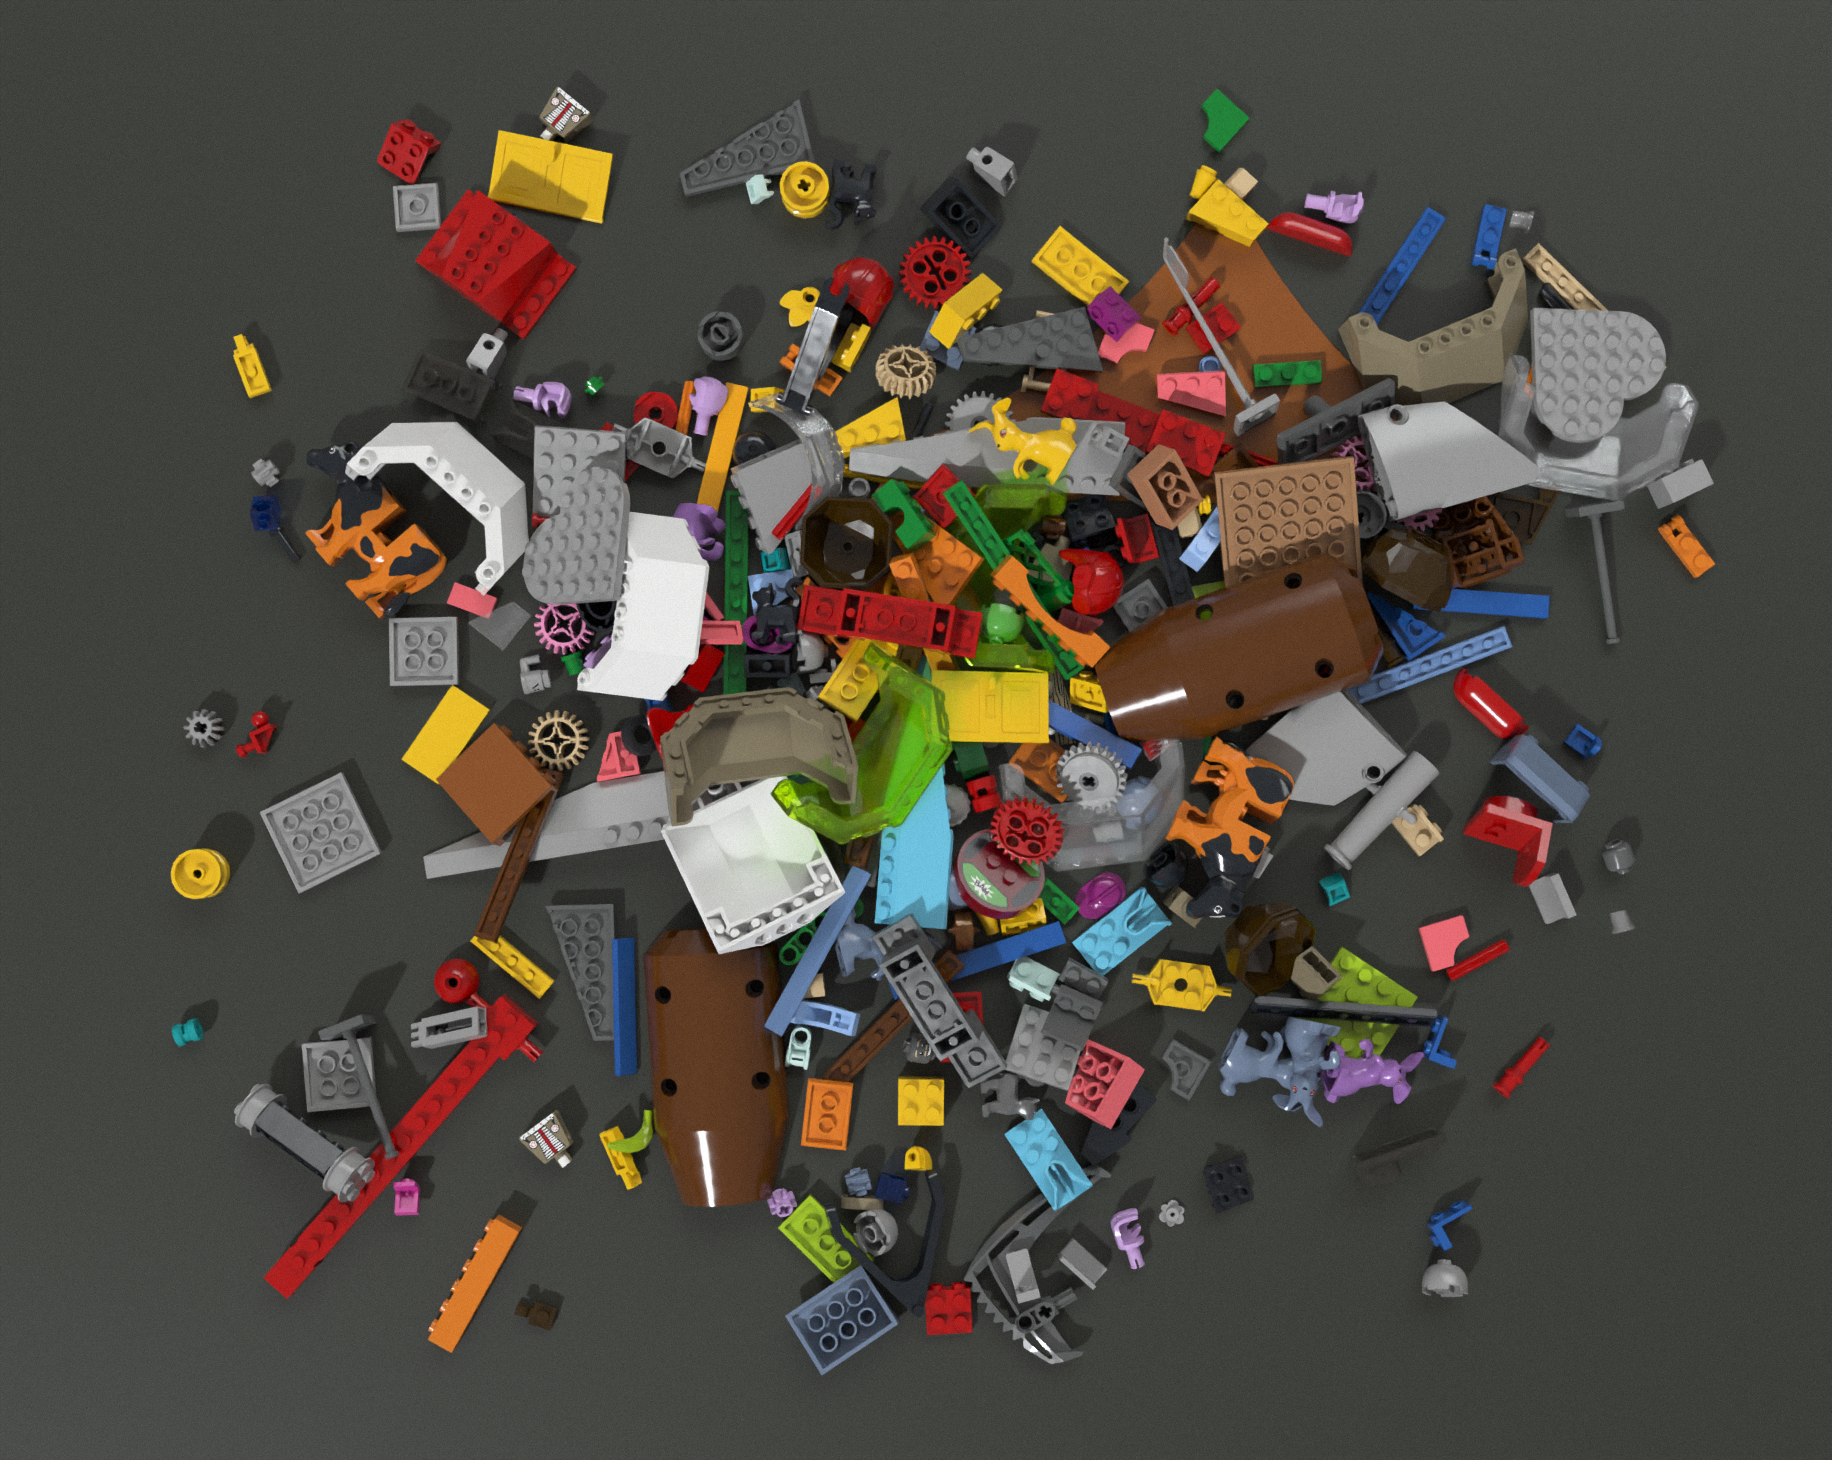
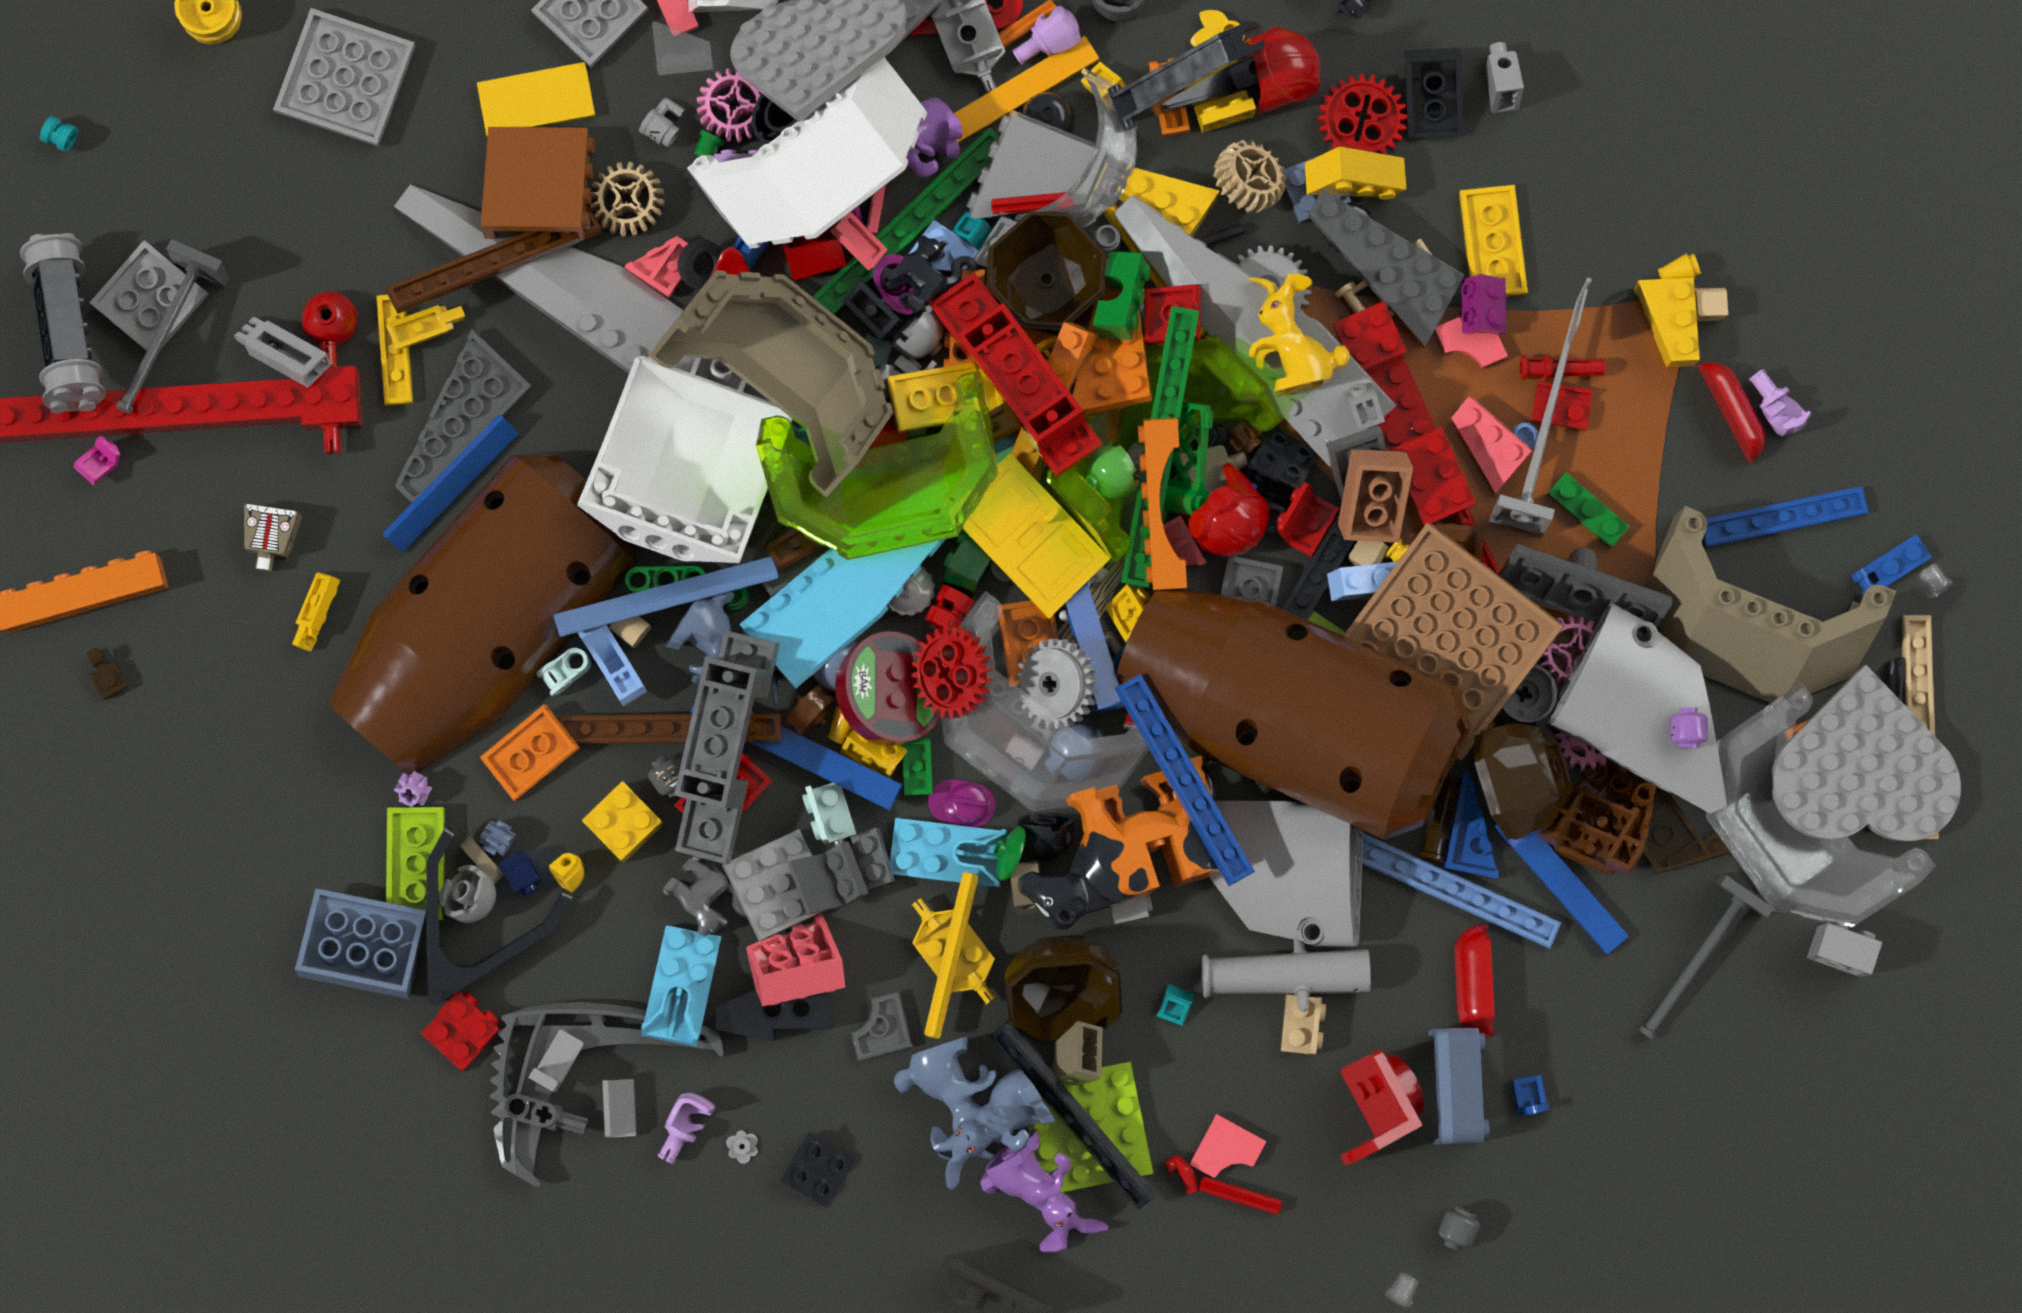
camera: 50 degrees right, 5 degrees down
lime piece [607,1110,653,1153] -> none
green tile [1201,89,1250,153] -> none
blue bracket [1423,1015,1457,1069] -> none
light grey panel [1529,873,1576,924] -> none
orange plate [1658,514,1715,578] -> none
none -> yellow hinge [386,305,465,351]
none -> yellow axle [924,872,979,1038]
none -> green dish [994,826,1025,881]
none -> blue tile [1115,674,1255,887]
none -> red arm [1164,1155,1199,1194]
none -> medium lavender head [1670,707,1708,748]

